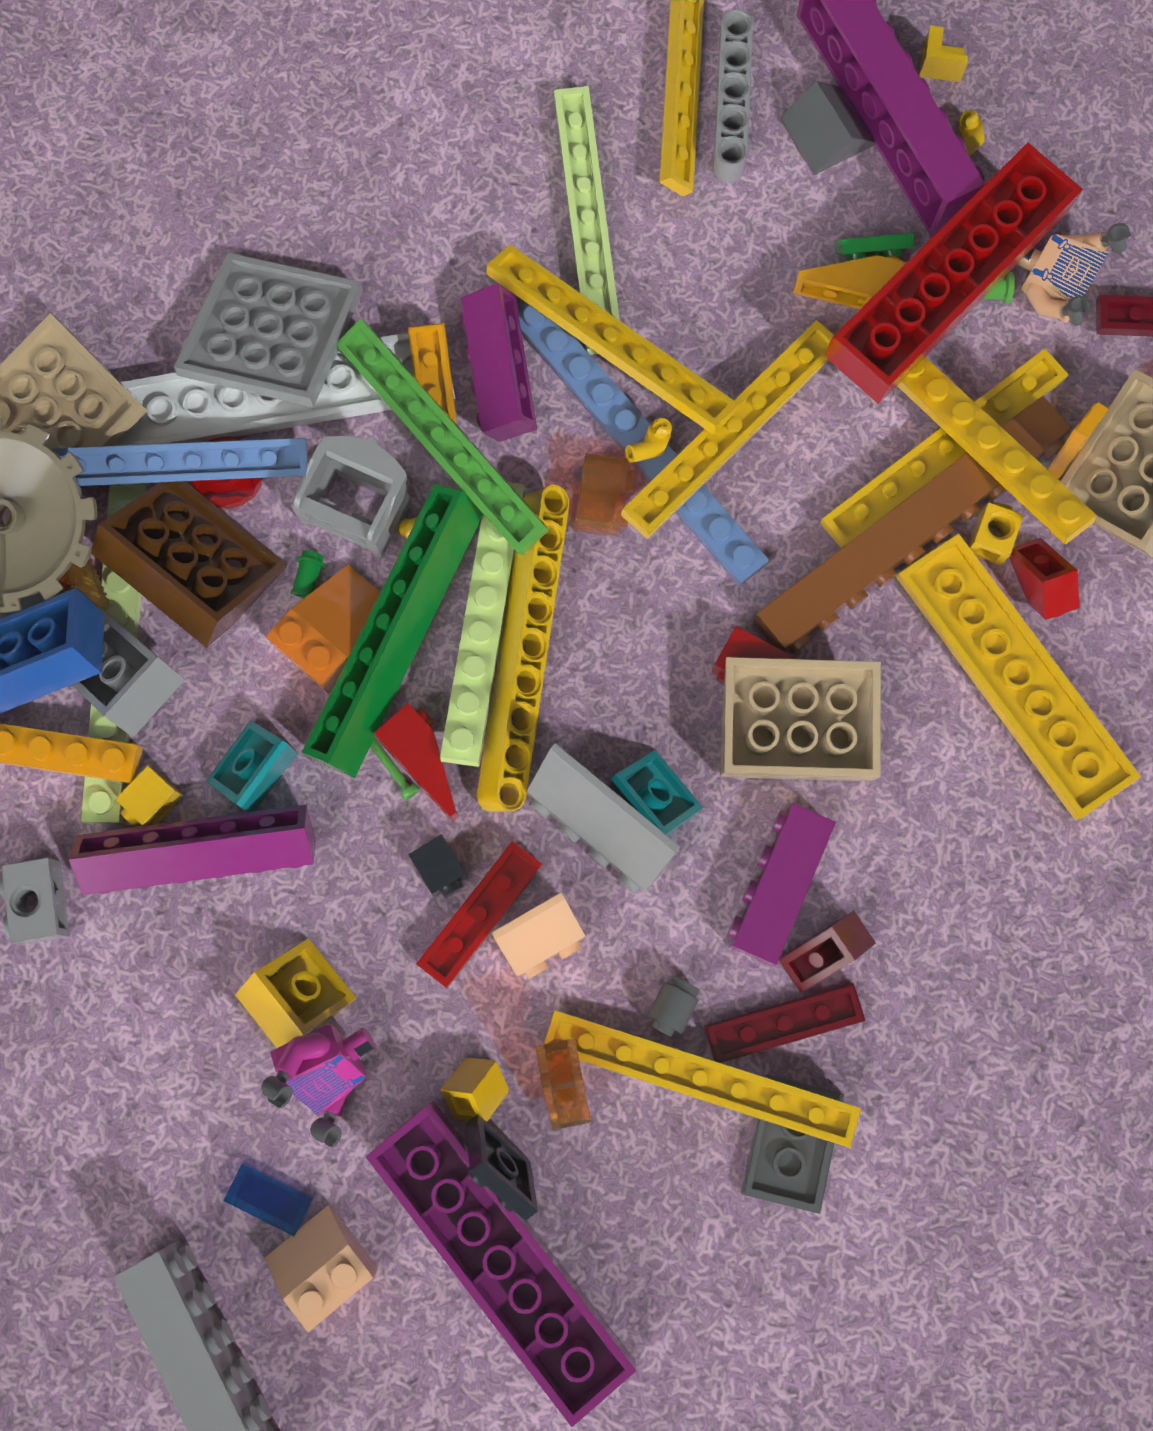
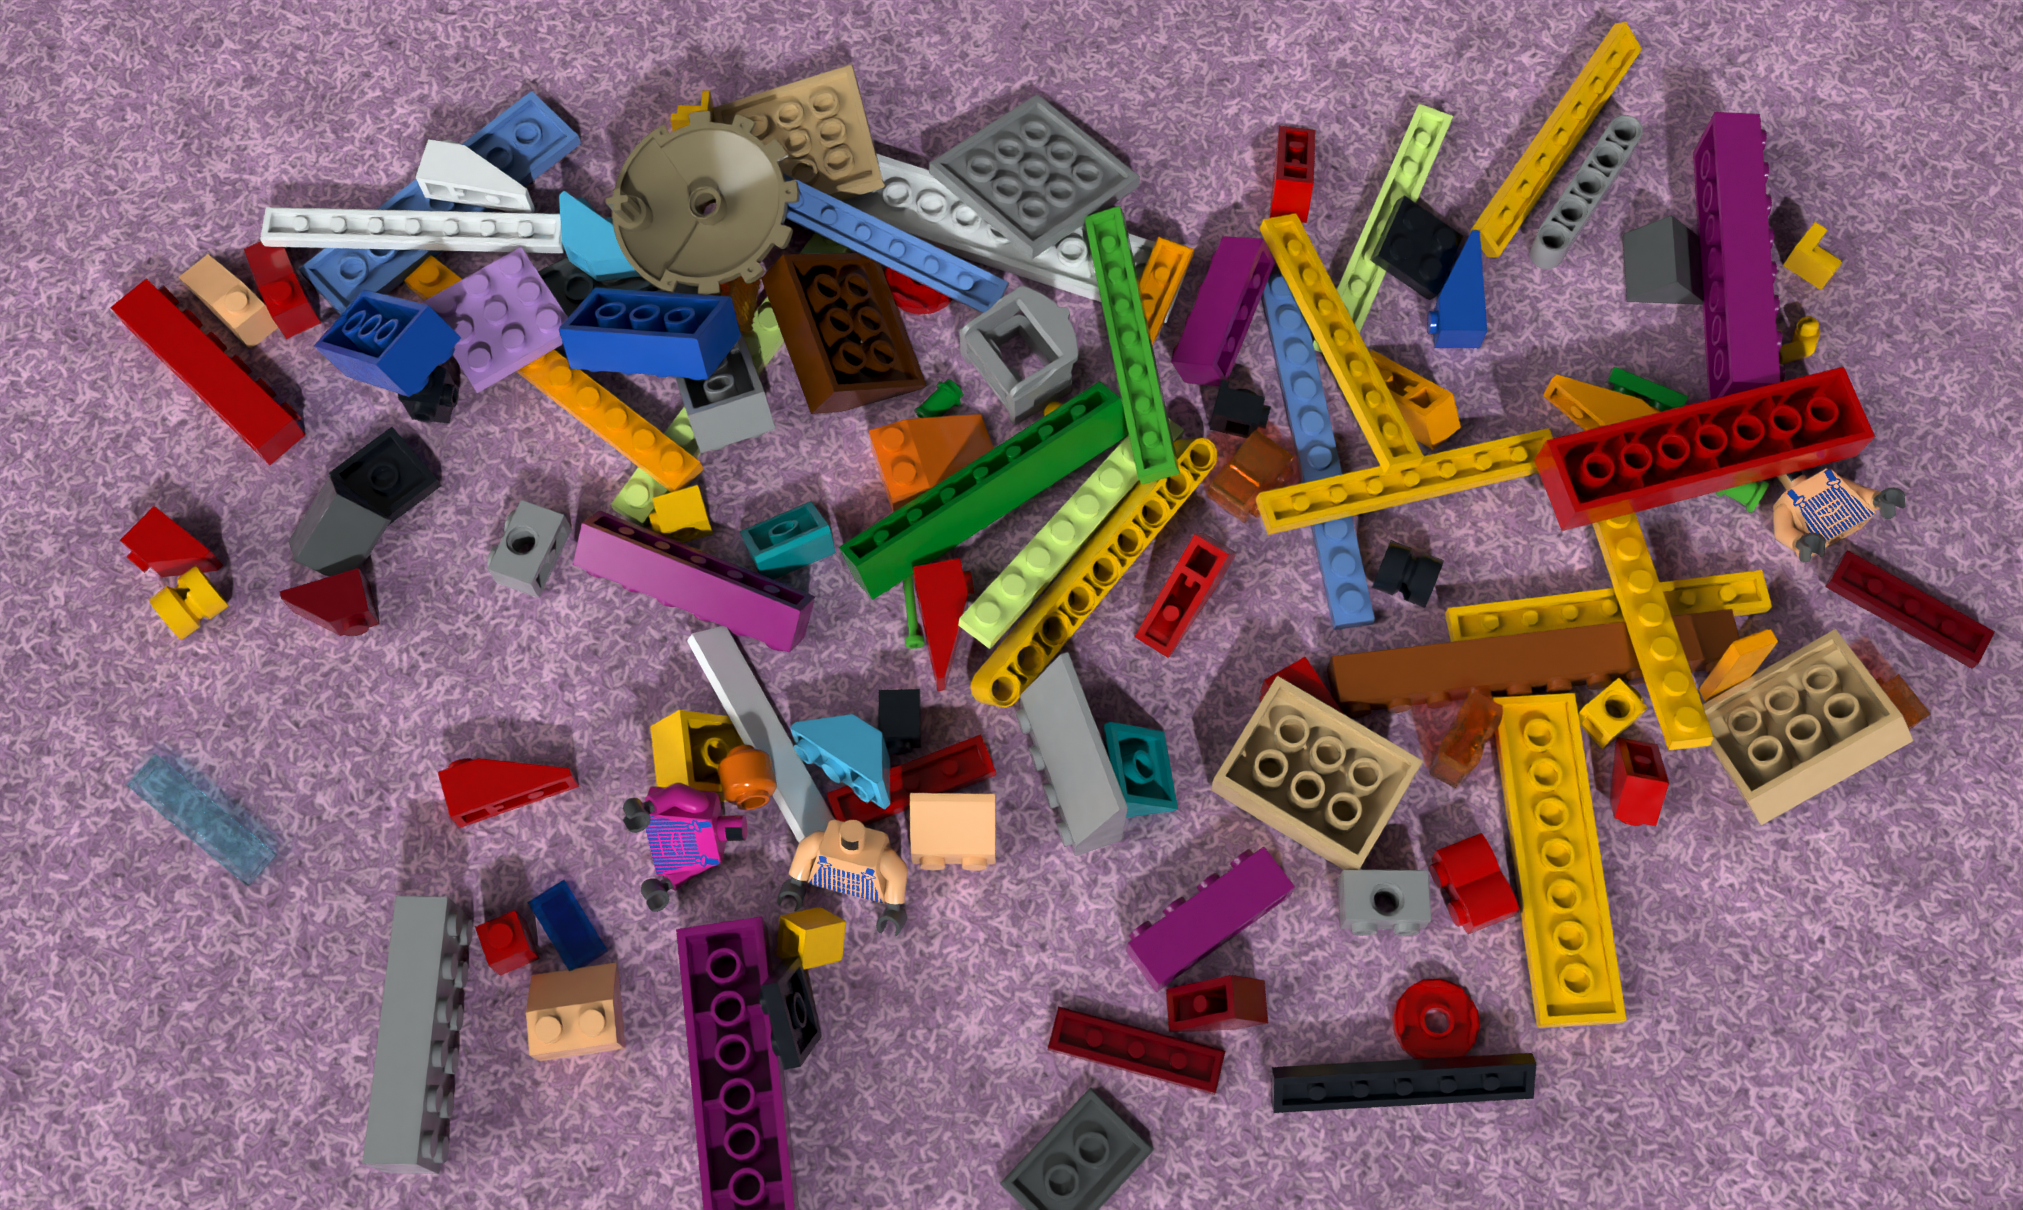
camera: 30 degrees right, 10 degrees down
clear orange brick [535,1038,592,1130] -> none
yellow plate [543,1010,861,1148] -> none
yellow arm [625,418,672,463] -> none
dark grey brick [647,975,700,1037] -> none
none -> red slope [438,758,579,828]
none -> red brick [475,910,540,976]
none -> white tile [687,626,834,843]
none -> orange head [718,745,777,810]
none -> light nougat torso [777,819,908,936]
none -> medium azure slope [790,714,890,810]
none -> red slope [1135,533,1237,658]
none -> black brick [1210,380,1271,440]
none -> red slope [1270,126,1316,223]
none -> black plate [1271,1053,1536,1113]
none -> light grey brick [1338,870,1431,936]
none -> light orange slope [1369,350,1461,450]
none -> black plate [1370,195,1463,300]
none -> black wheel [1372,540,1444,608]
none -> red tile [1392,978,1480,1059]
none -> blue slope [1427,230,1487,348]
none -> clear orange brick [1429,692,1503,789]
none -> red brick [1429,833,1519,934]

